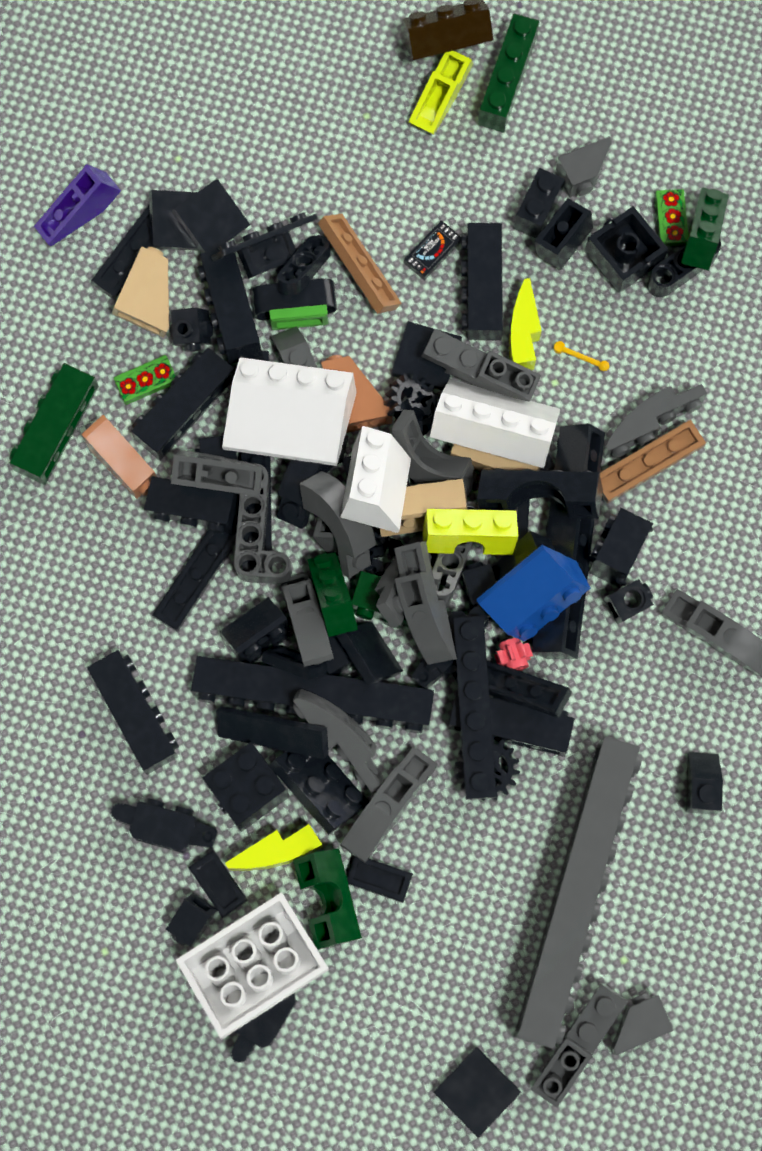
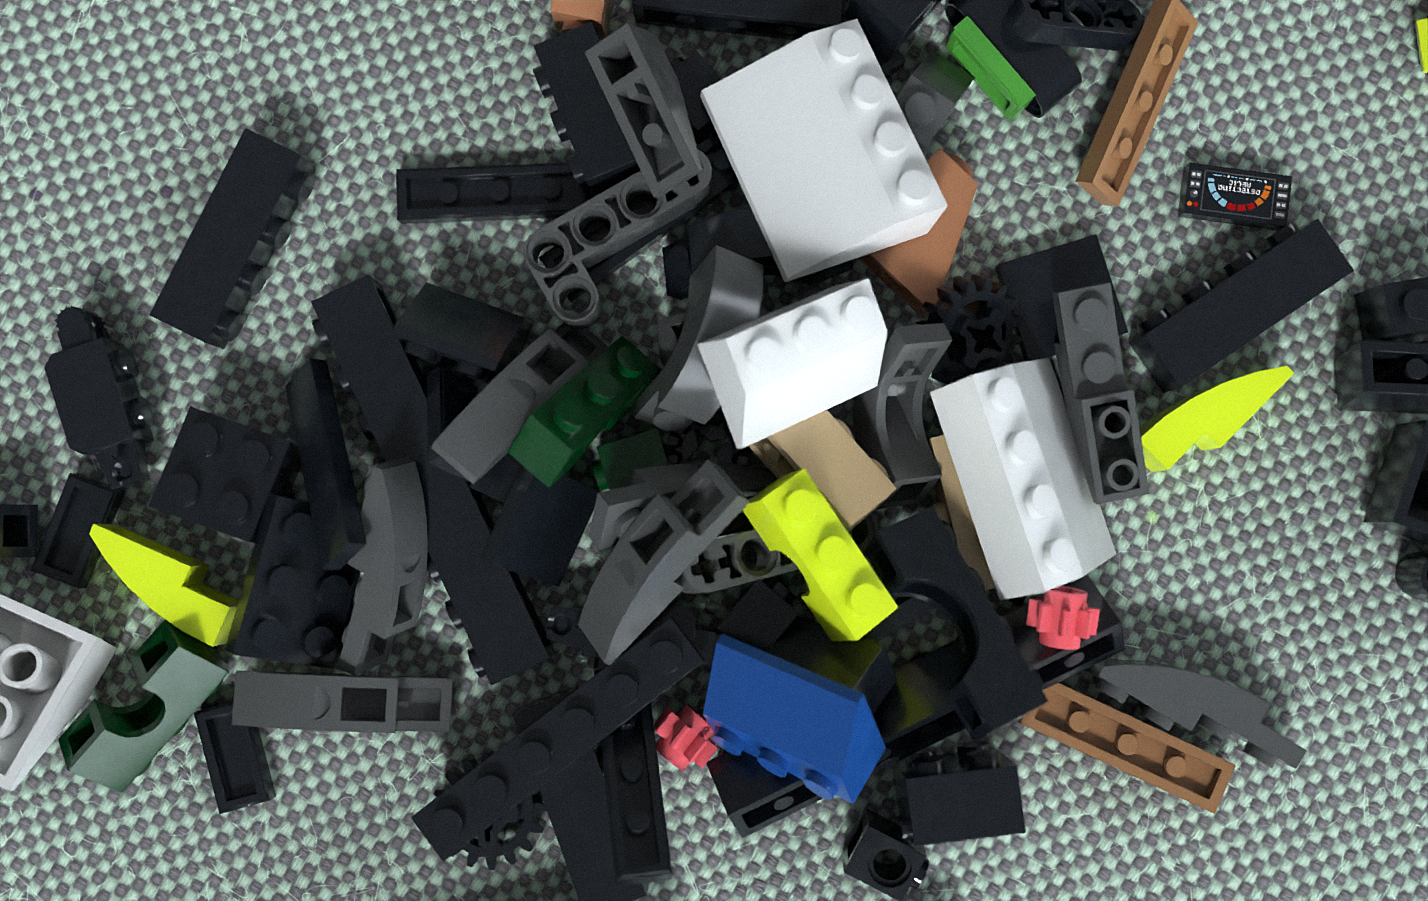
camera: 60 degrees right, 10 degrees up
yellow hinge [553,341,610,372] -> none
none -> coral gear [1026,586,1100,650]

